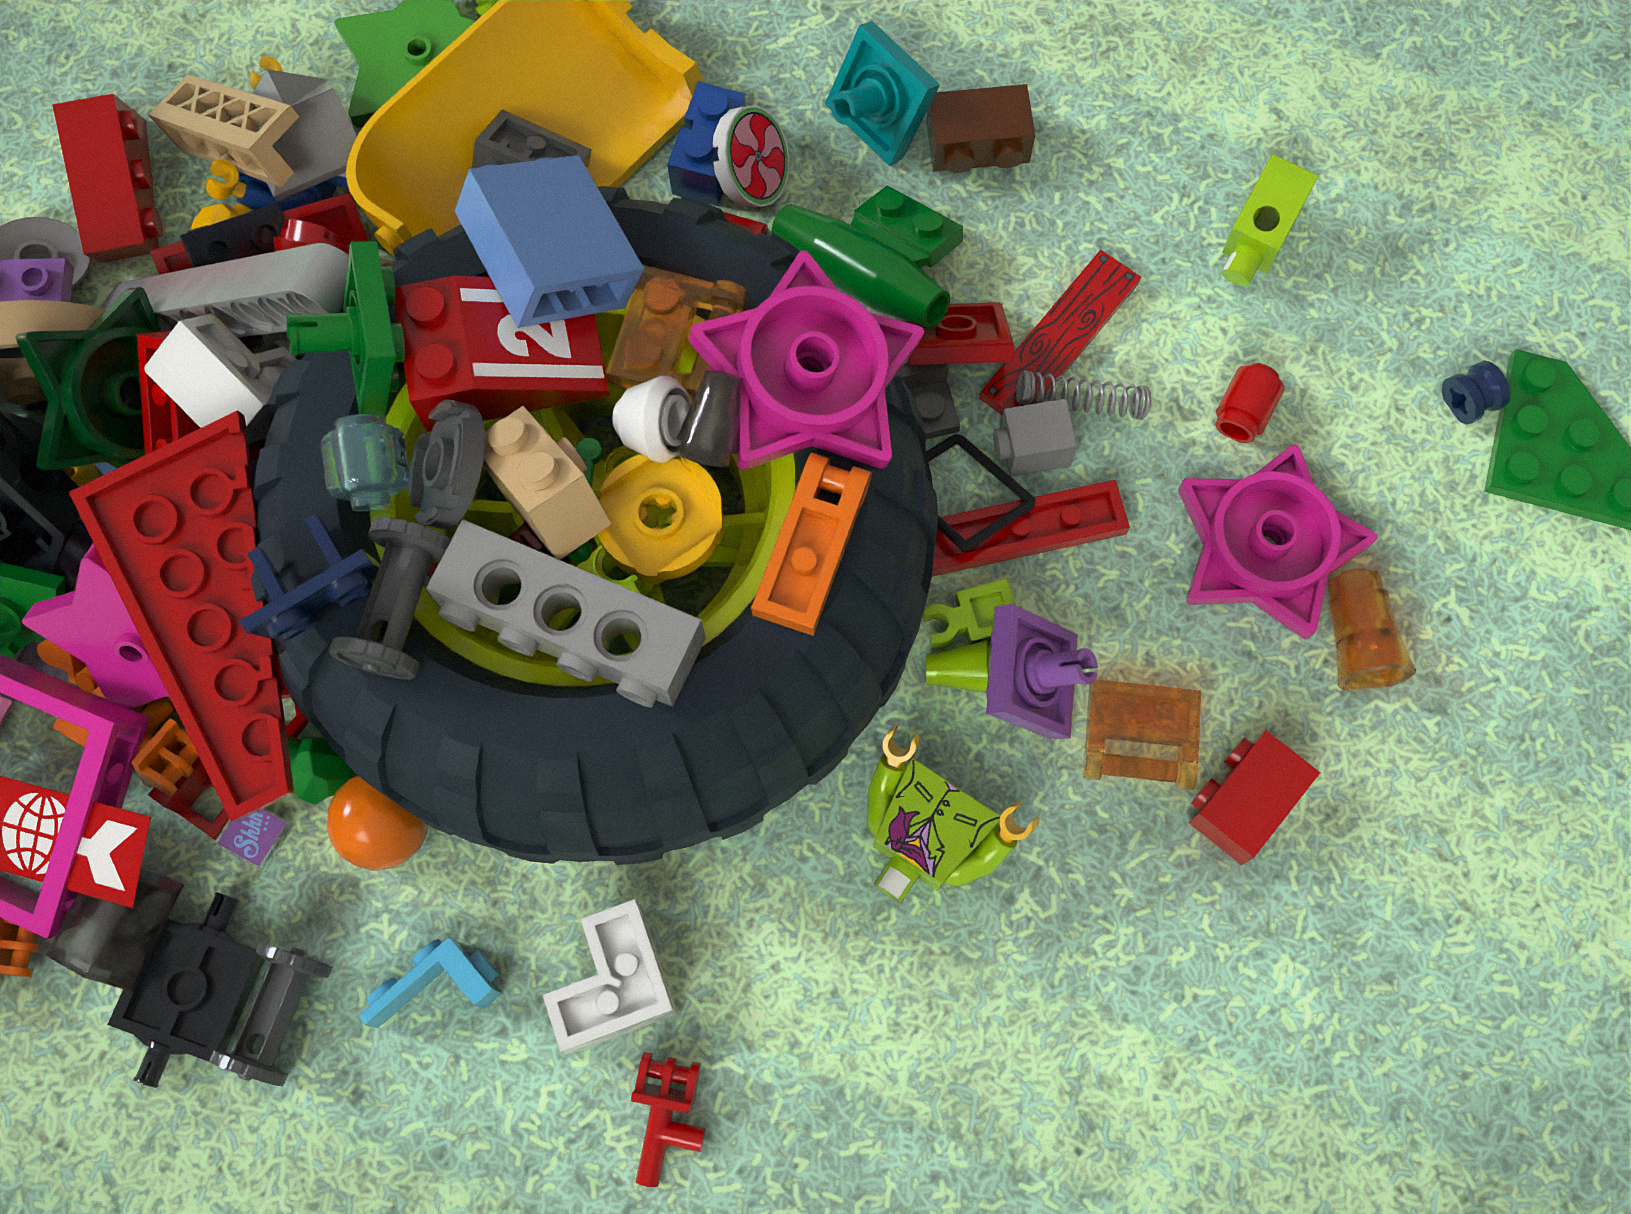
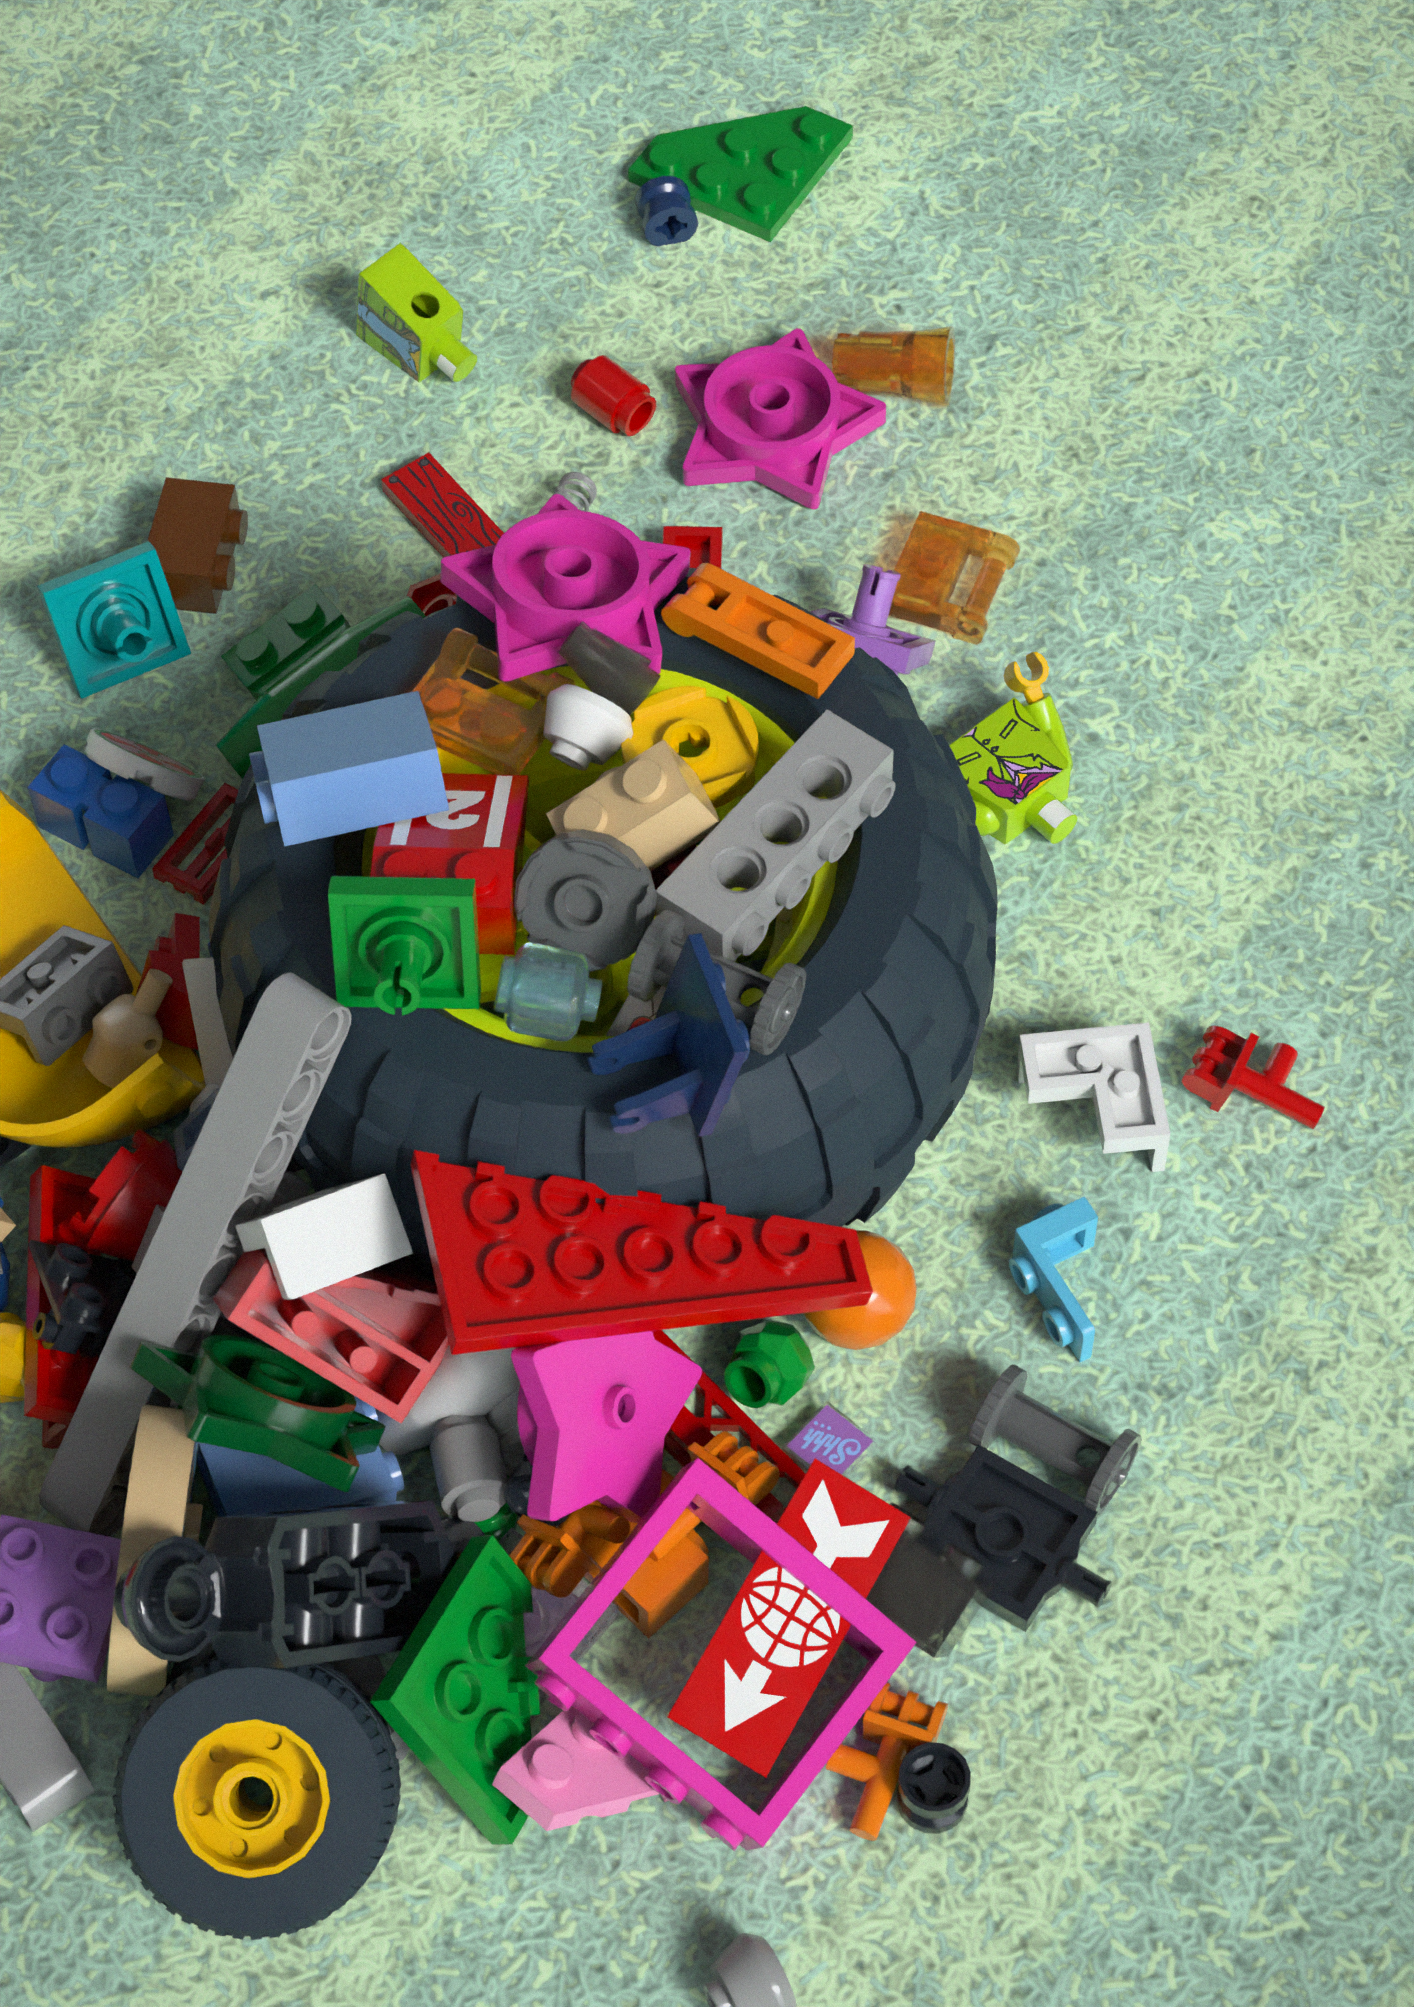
camera: 75 degrees left, 15 degrees down
red brick [1188,730,1321,865] -> none

